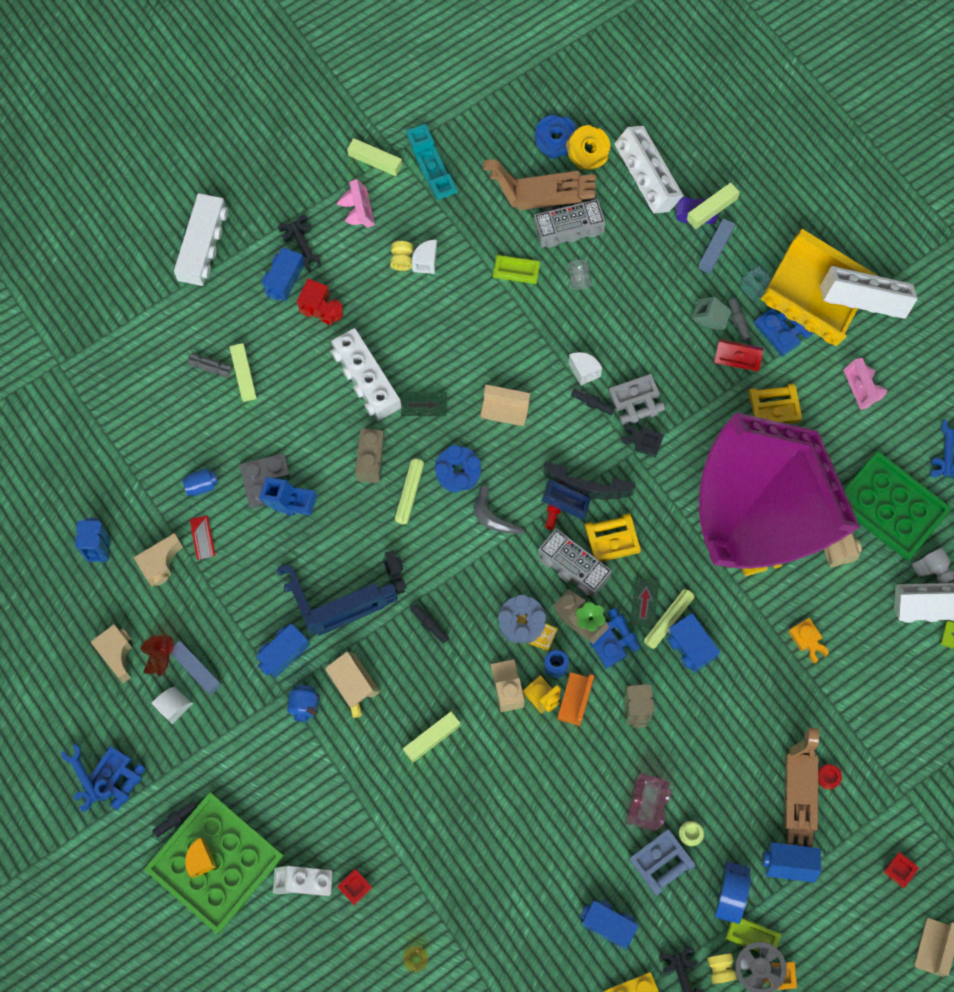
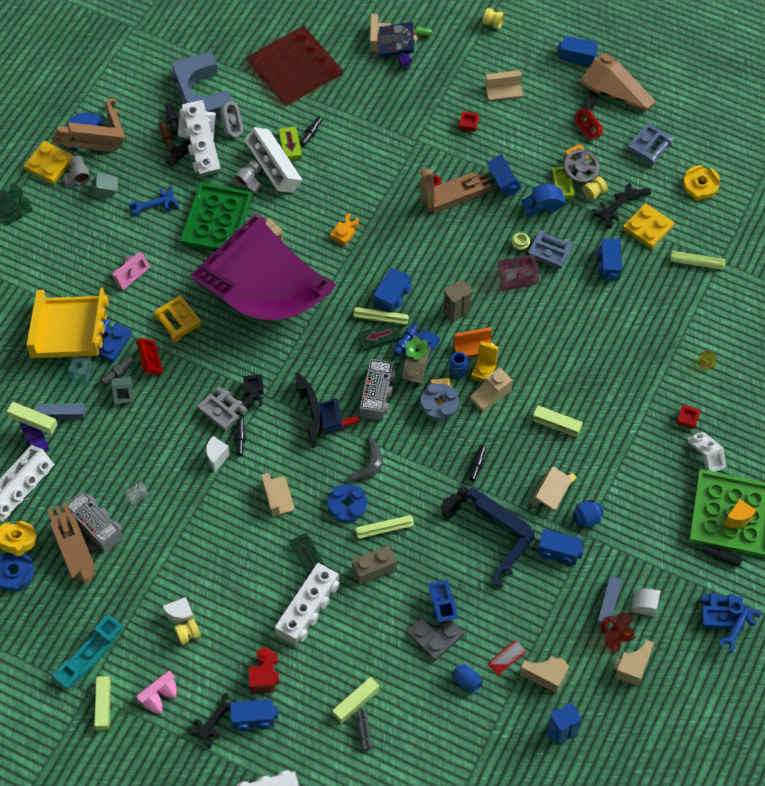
camera: 120 degrees left, 10 degrees down
lime tile [493,255,540,284] -> none
yellow plate [584,513,641,562] -> none
white brick [820,266,918,319] -> none

